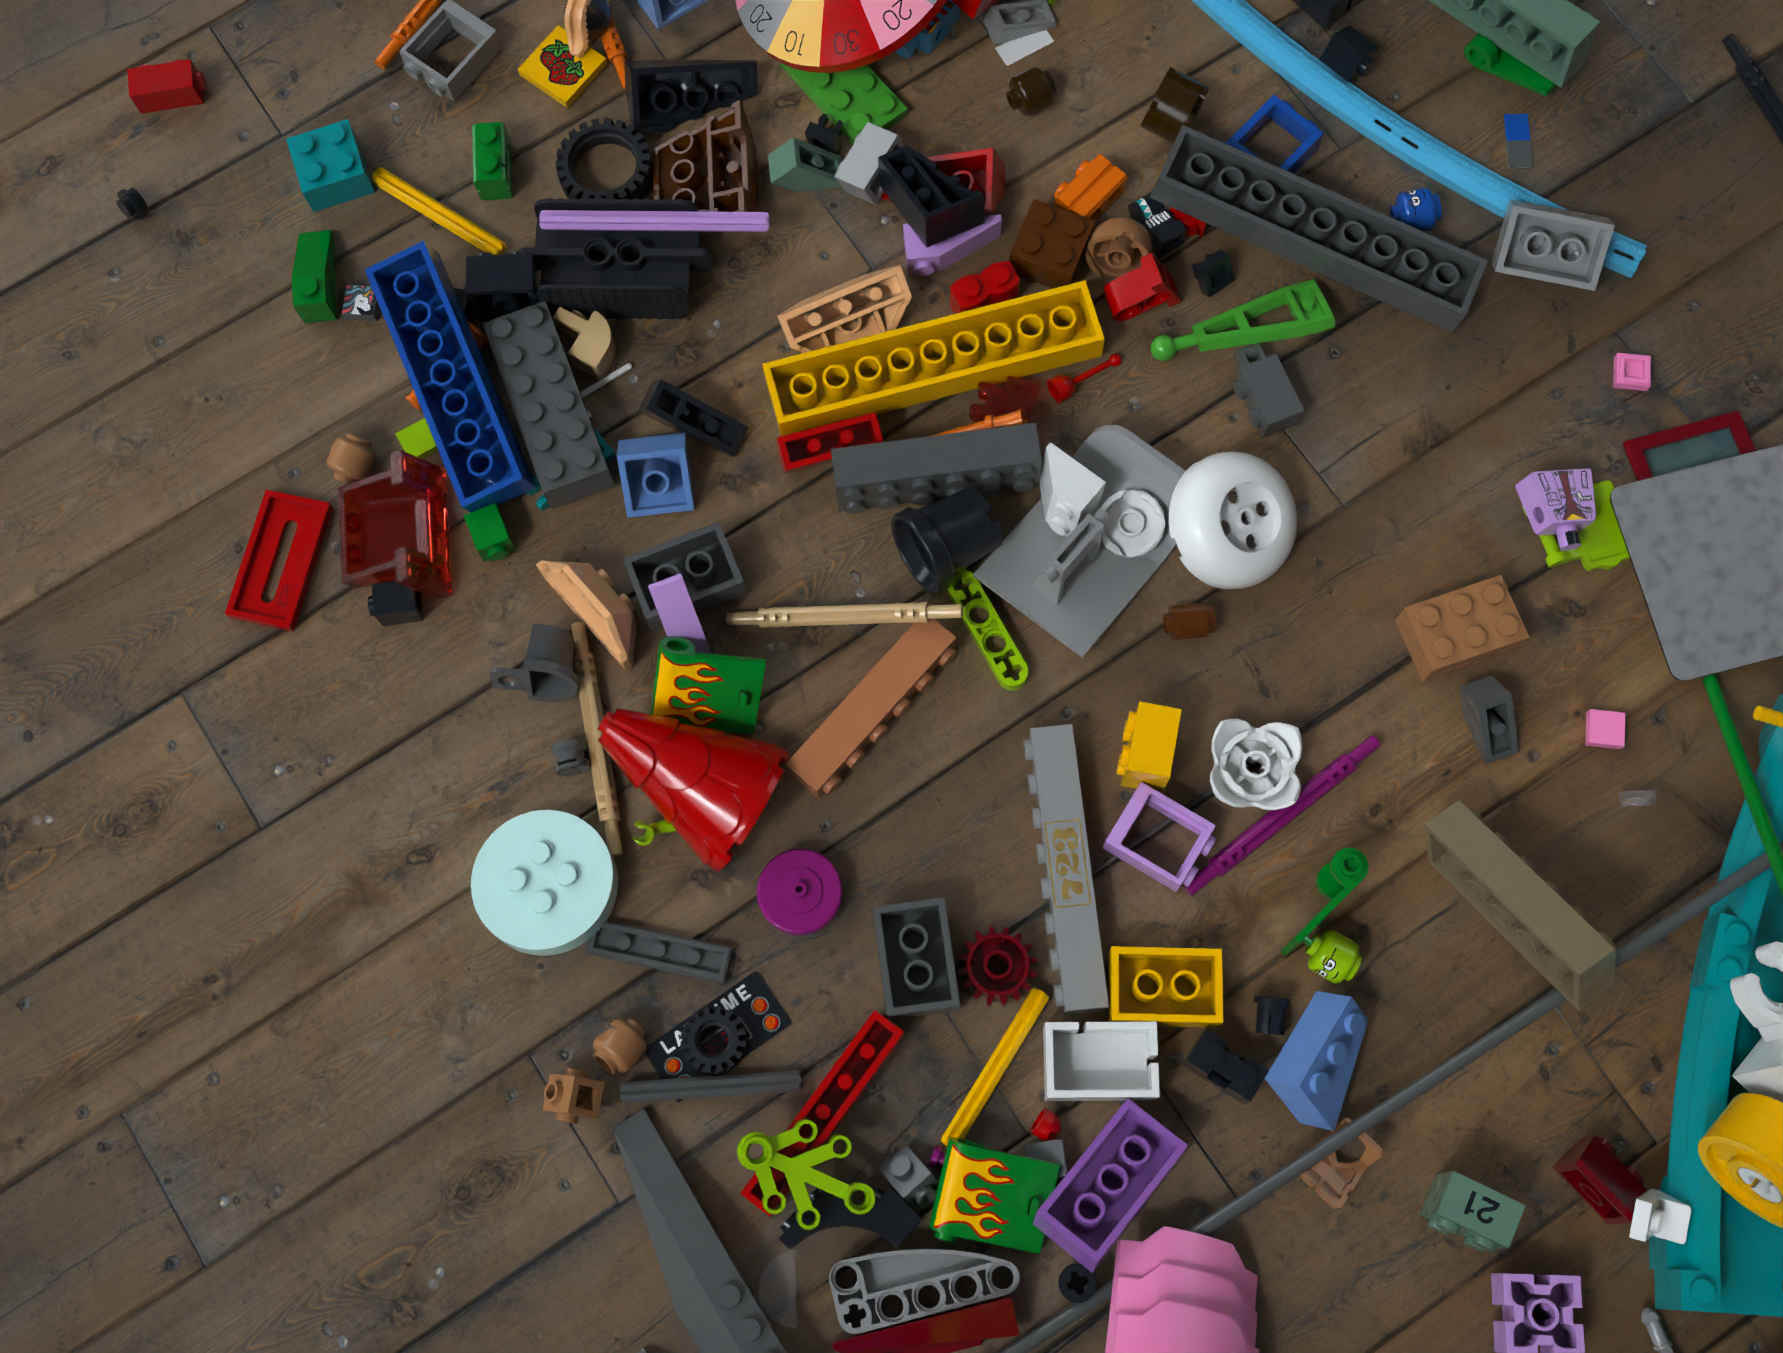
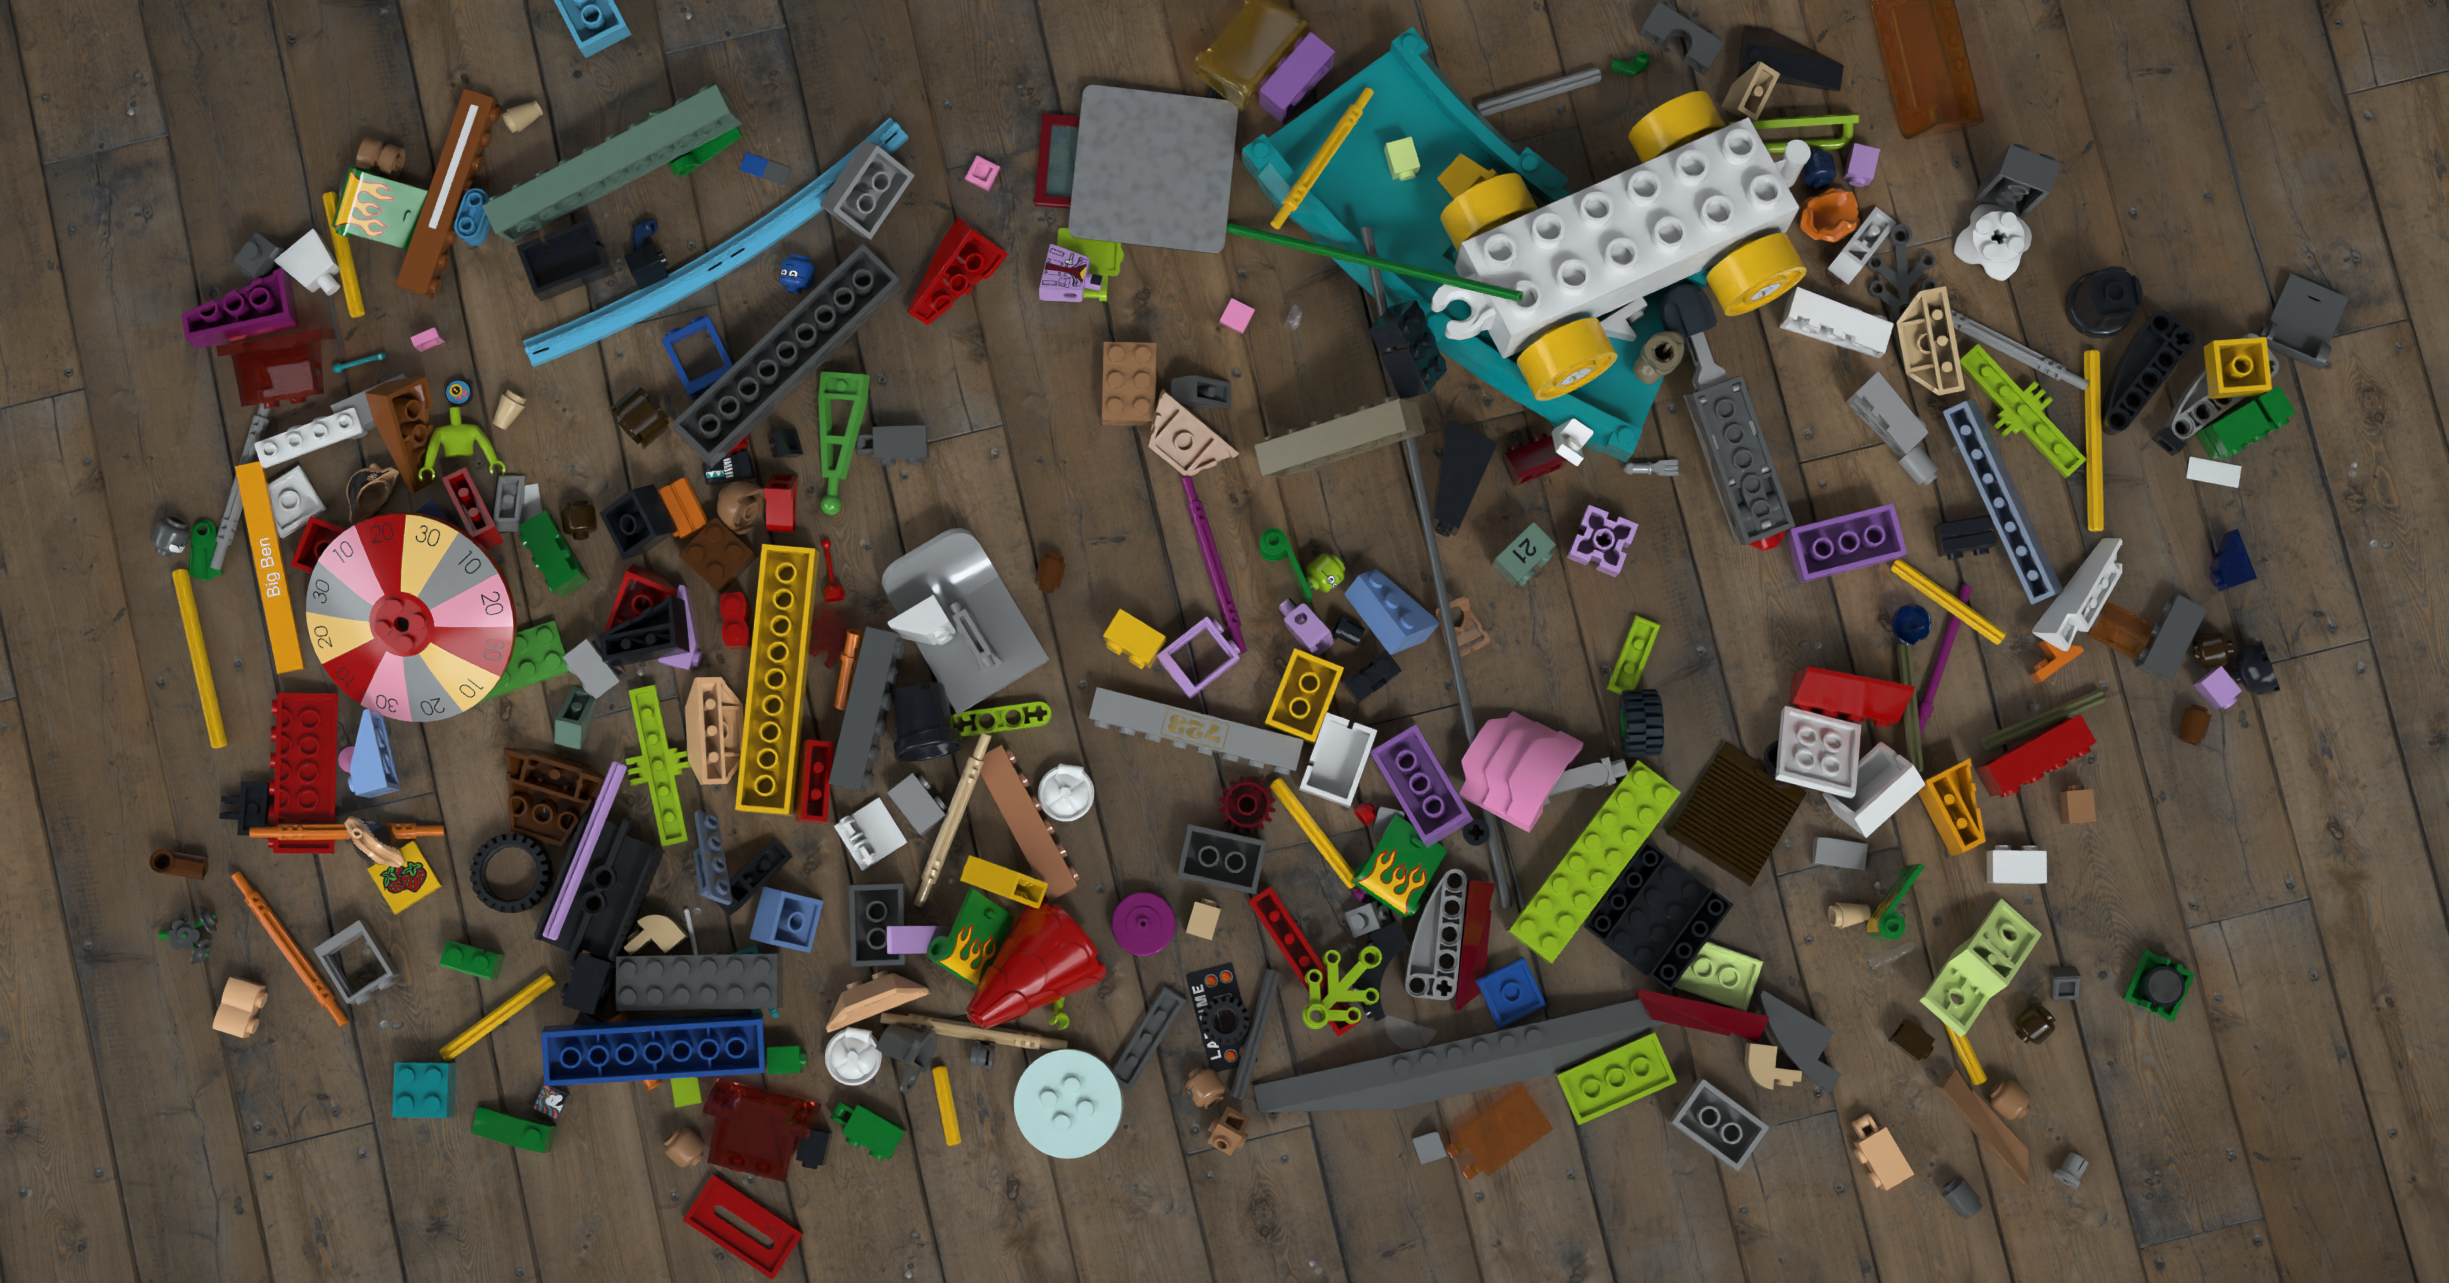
camera: 75 degrees left, 10 degrees up
black plate [117,188,148,220] -> none
red brick [127,59,207,114] -> none
black wedge [624,60,758,134] -> none
black tile [805,113,844,155] -> none
white tile [1101,490,1166,558] -> none
white brick [1169,451,1297,590] -> none
white brick [1210,719,1303,810] -> none
none -> green wedge [518,510,590,597]
none -> black brick [599,484,677,560]
none -> lime hinge [625,685,691,847]
none -> dark blue arm [632,218,658,252]
none -> sand blue bracket [693,810,733,905]
none -> white piece [825,1026,882,1085]
none -> green brick [830,1101,907,1161]
none -> white hinge [834,798,907,871]
none -> light grey brick [887,773,947,836]
none -> red wedge [907,217,1008,326]
none -> yellow axle [932,1066,961,1146]
none -> yellow brick [960,855,1048,909]
none -> white piece [1038,763,1094,821]
none -> wing [1146,389,1239,477]
none -> tan brick [1186,898,1221,940]
none -> lavender torso [1279,598,1334,657]
none -> black piece [1369,299,1447,399]
none -> black slope [1432,421,1498,537]

